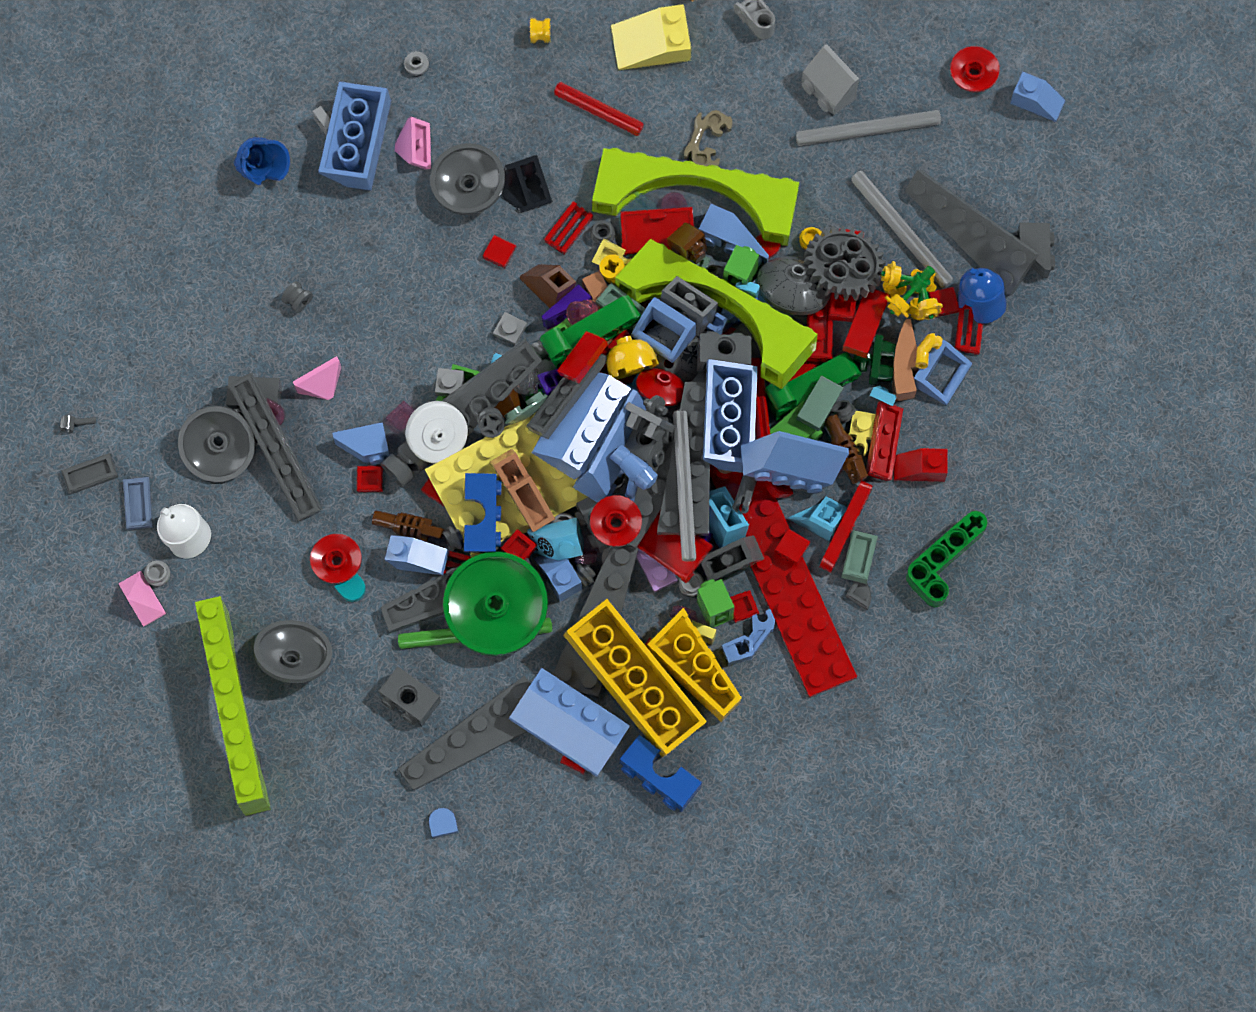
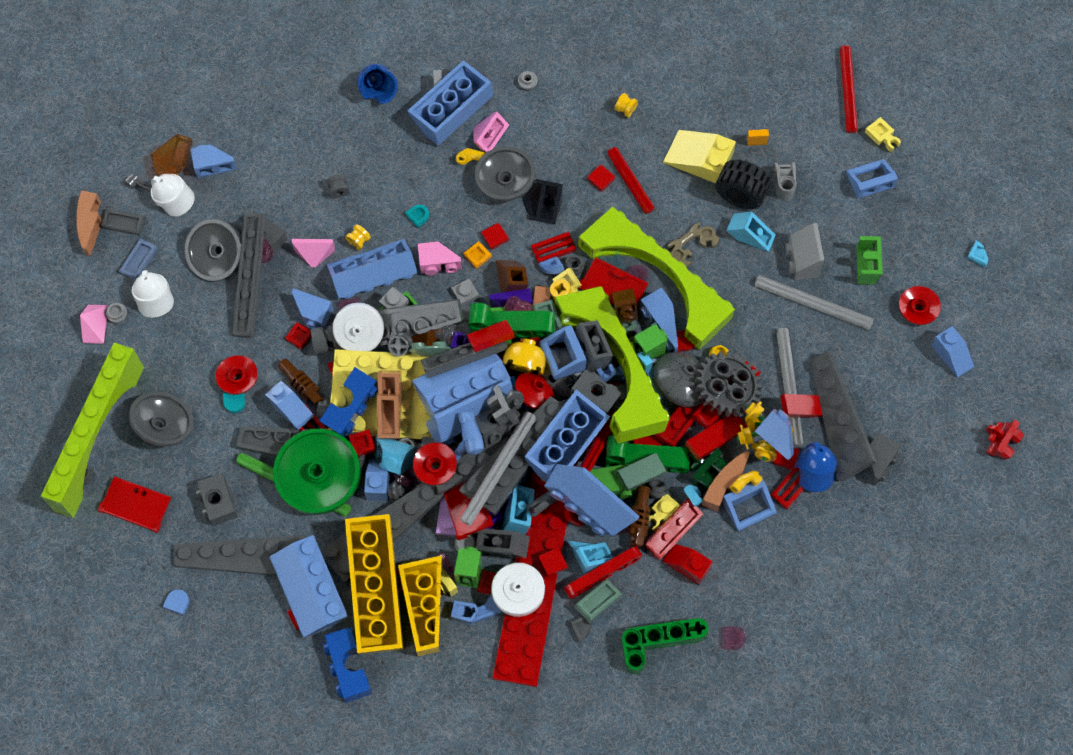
camera: 35 degrees right, 5 degrees down
none -> nougat slope [77,190,102,256]
none -> red door [98,476,172,533]
none -> clear orange slope [151,134,193,176]
none -> white helmet [151,174,195,216]
none -> medium blue slope [190,145,237,178]
none -> medium blue slope [327,239,417,299]
none -> yellow wheel [345,224,371,250]
none -> teal tile [405,204,430,228]
none -> bright pink slope [418,242,462,276]
none -> yellow arm [456,148,485,165]
none -> light orange tile [463,241,492,269]
none -> white wheel [491,563,545,617]
none -> medium blue tile [538,257,564,274]
none -> red tile [587,164,615,192]
none -> black tyre [715,159,771,210]
none -> clear pink tile [723,627,746,650]
none -> medium azure slope [726,212,776,252]
none -> medium blue slope [755,409,794,460]
none -> tile [780,394,823,418]
none -> bright green window [856,236,883,285]
none -> red hips [986,419,1024,460]

